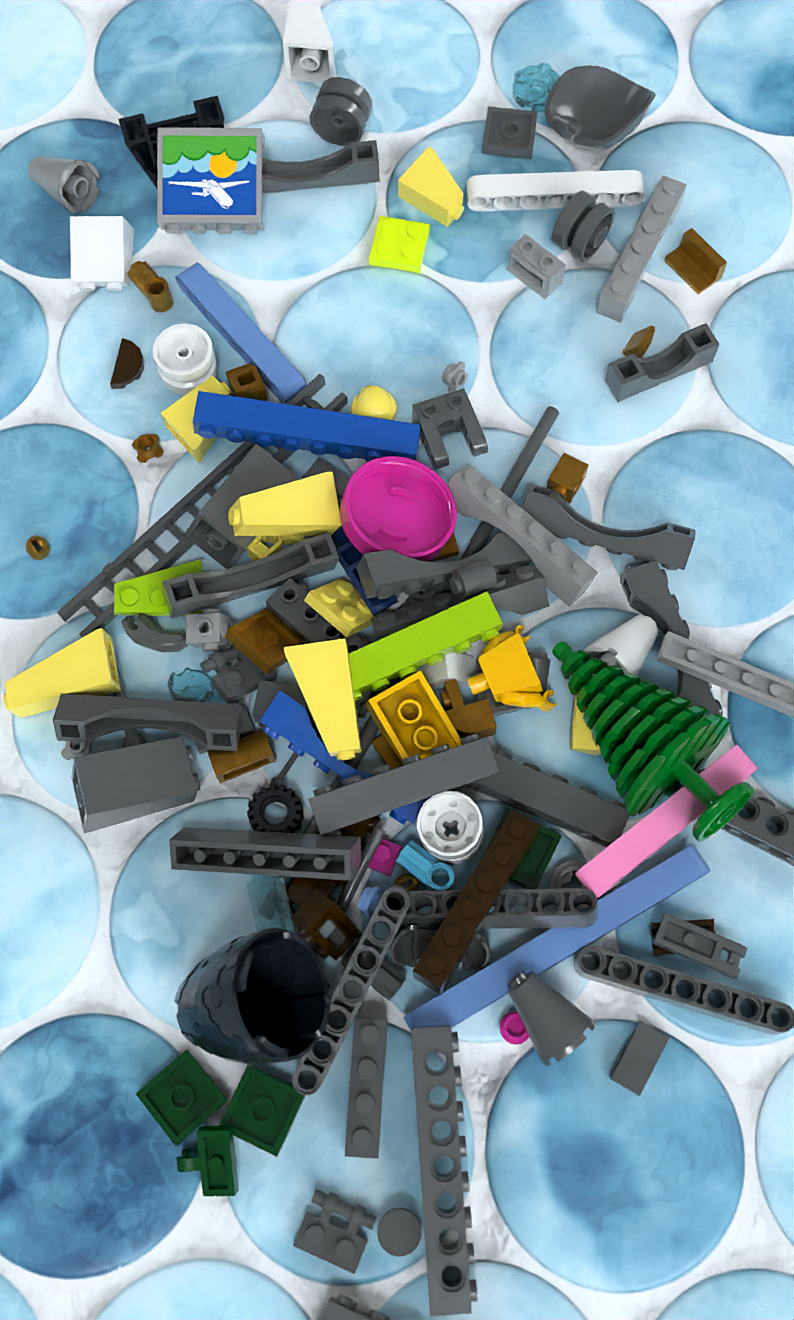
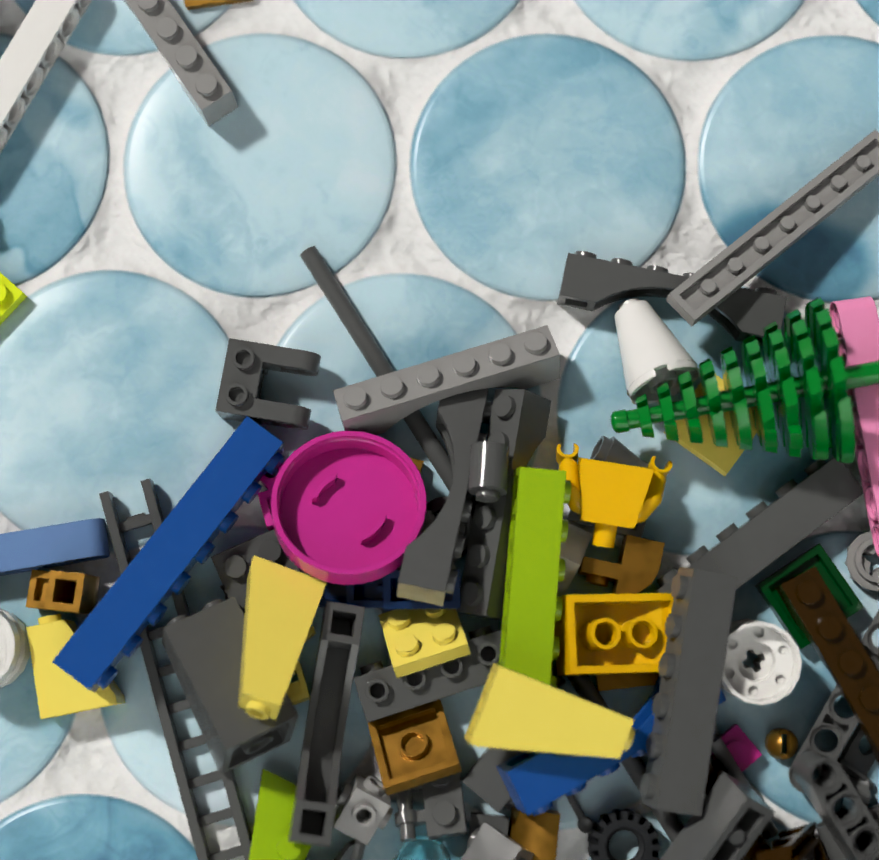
camera: 60 degrees left, 10 degrees up
pearl gold plate [132,434,163,463] -> none
light yellow hat [351,385,398,420] -> none
light blue plate [358,886,383,918] -> none
medium azure piece [395,840,454,891] -> none
light grey plate [442,361,468,392] -> none
light grey window [506,234,566,299] -> none
dark grey arch [522,484,696,570] -> none
pearl gold brick [547,453,589,504] -> none
dark grey wheel [551,191,616,262] -> none
dark grey arch [605,323,720,402] -> none
pearl gold slope [622,325,655,358] -> none

